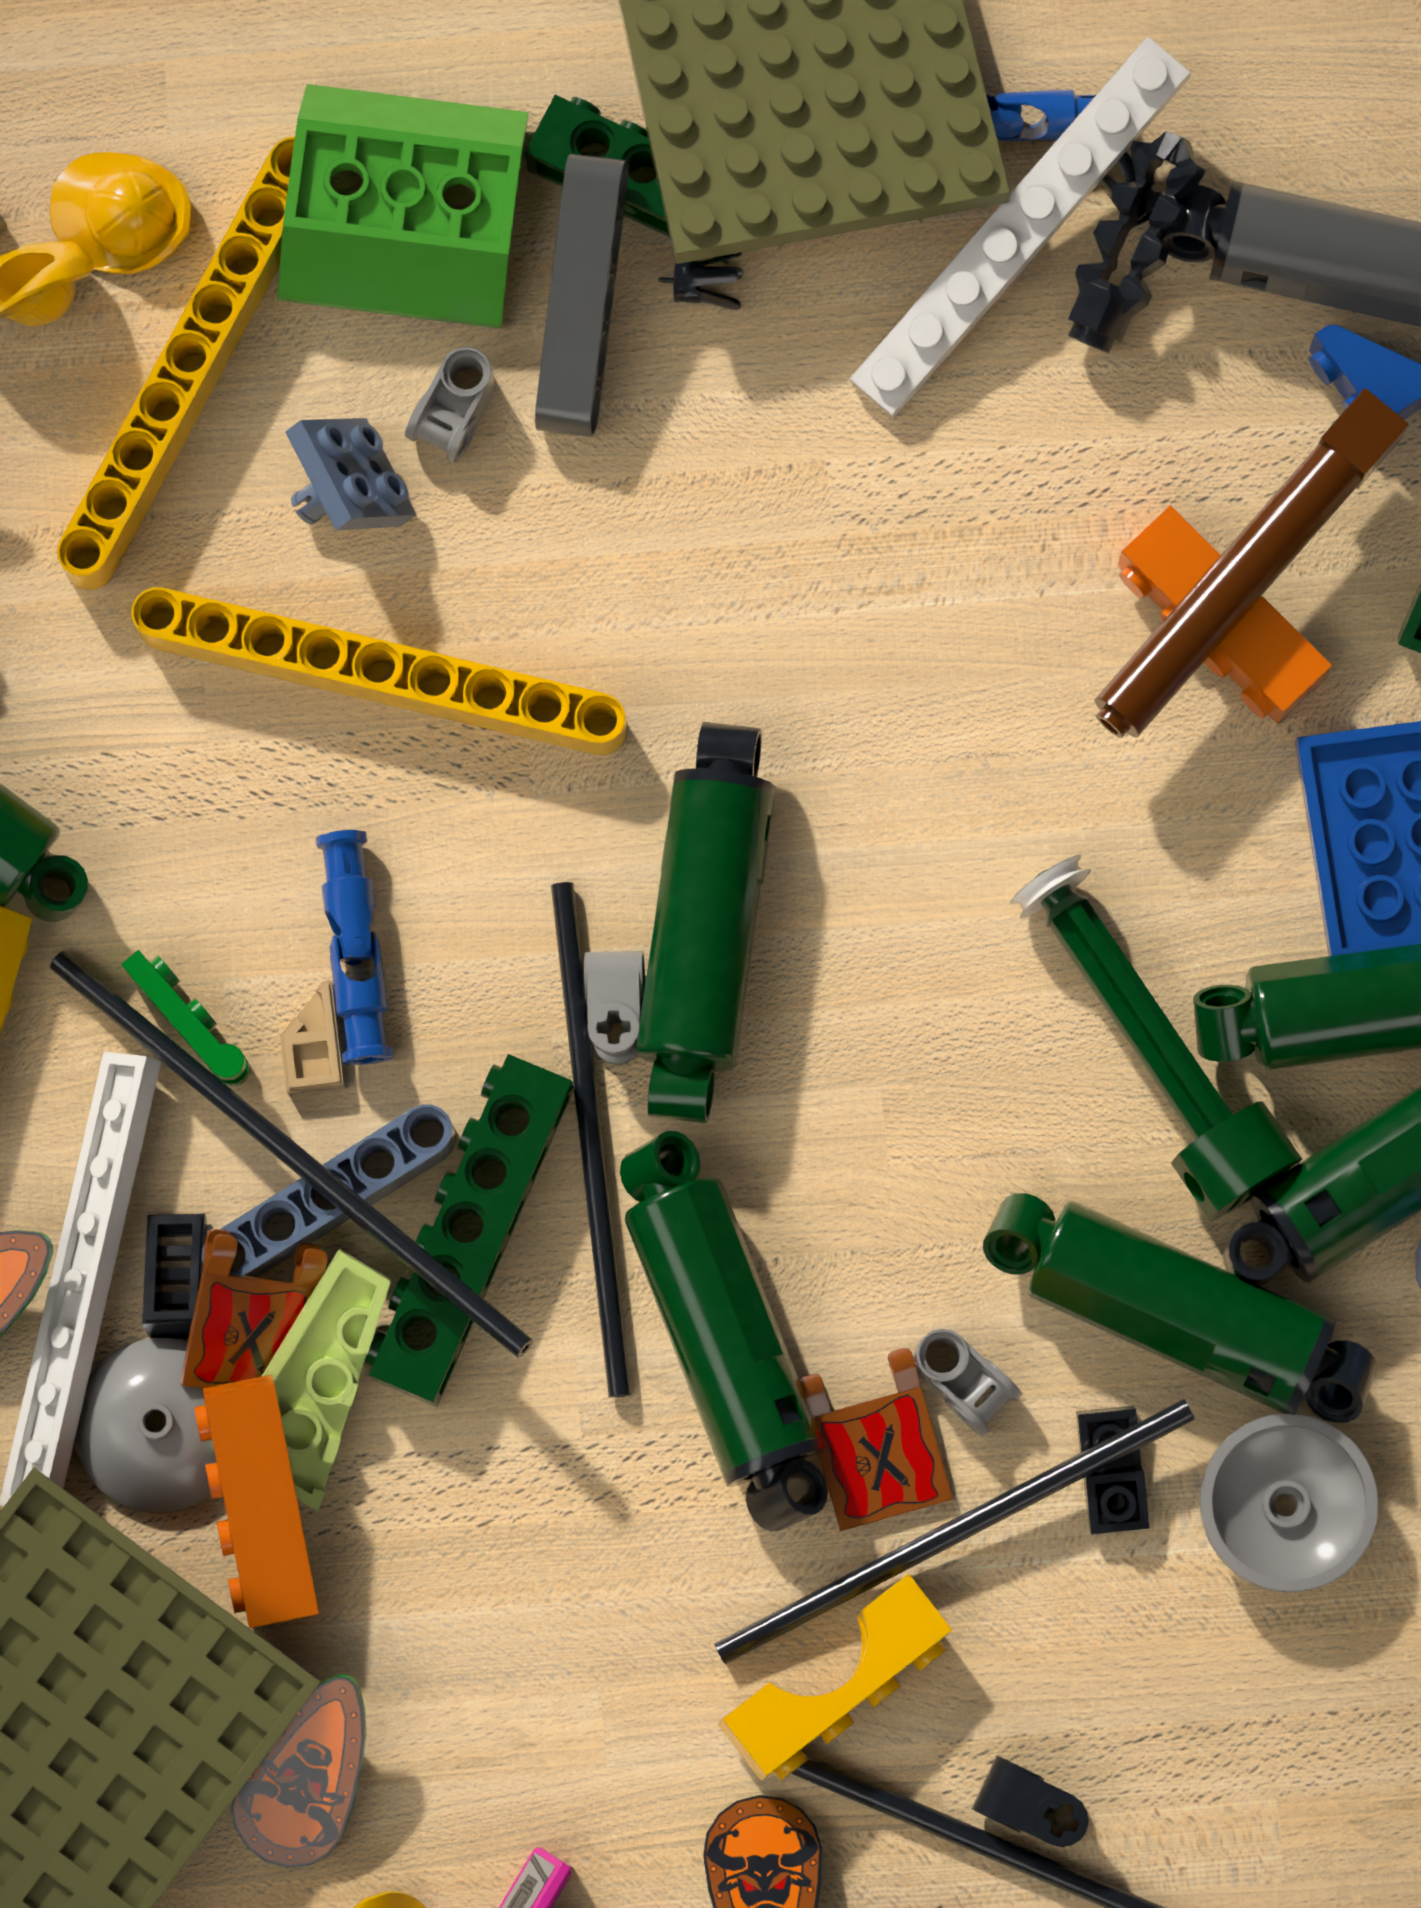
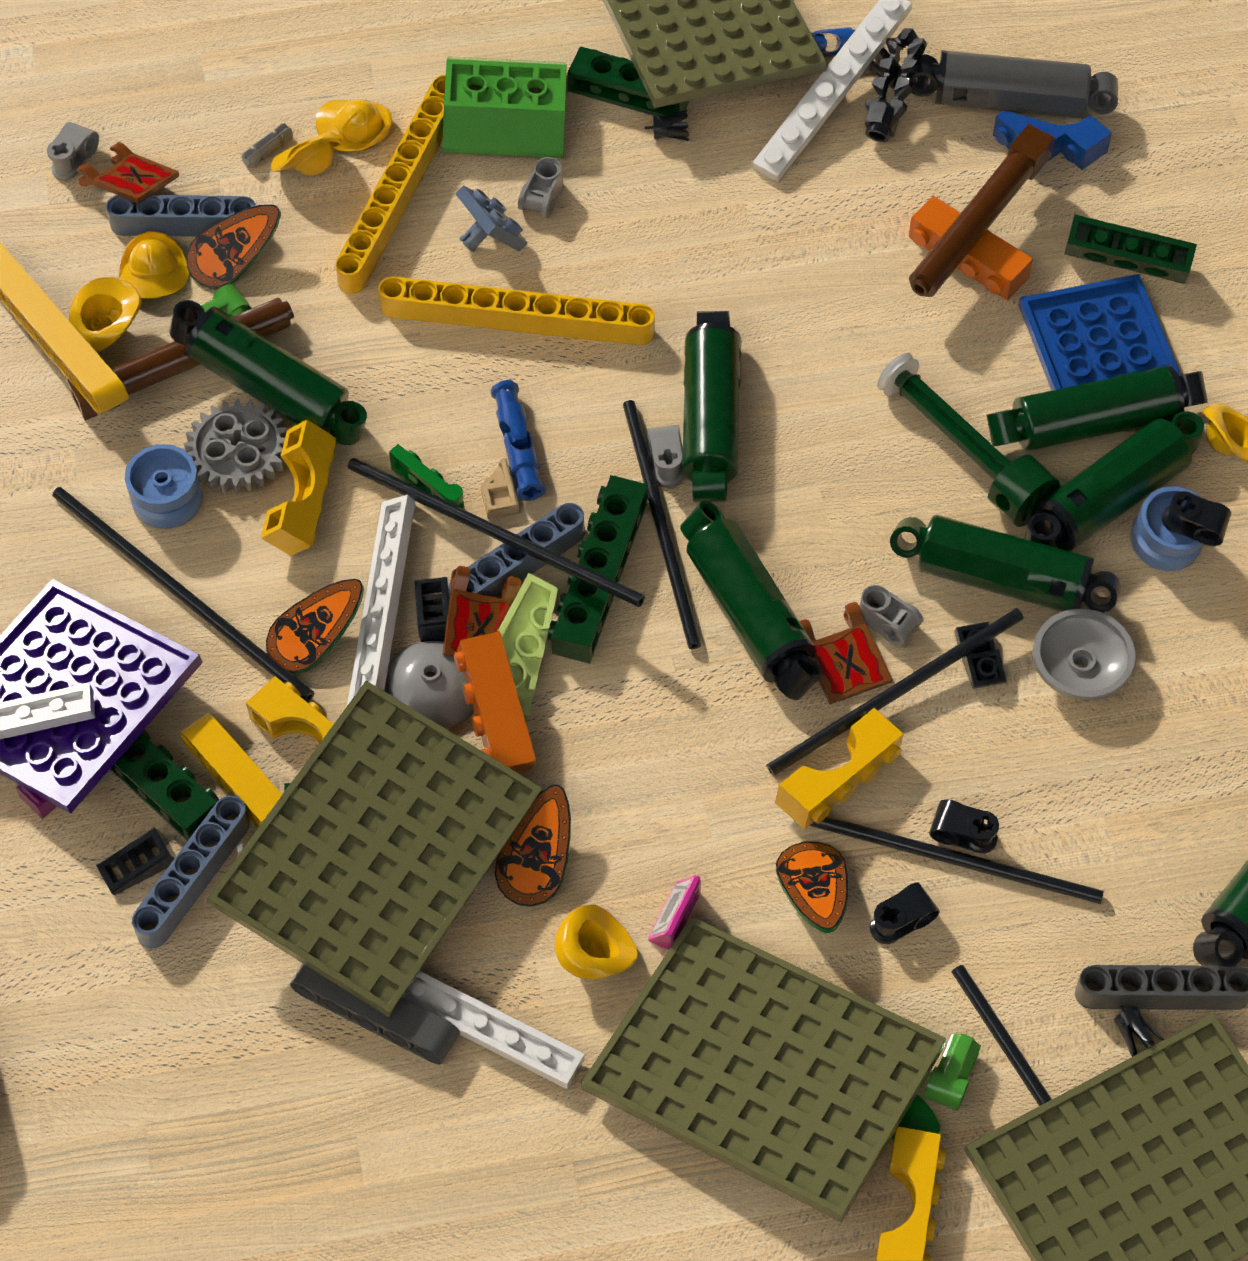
camera: 10 degrees left, 20 degrees down
dark grey beam [535,154,628,437] -> none

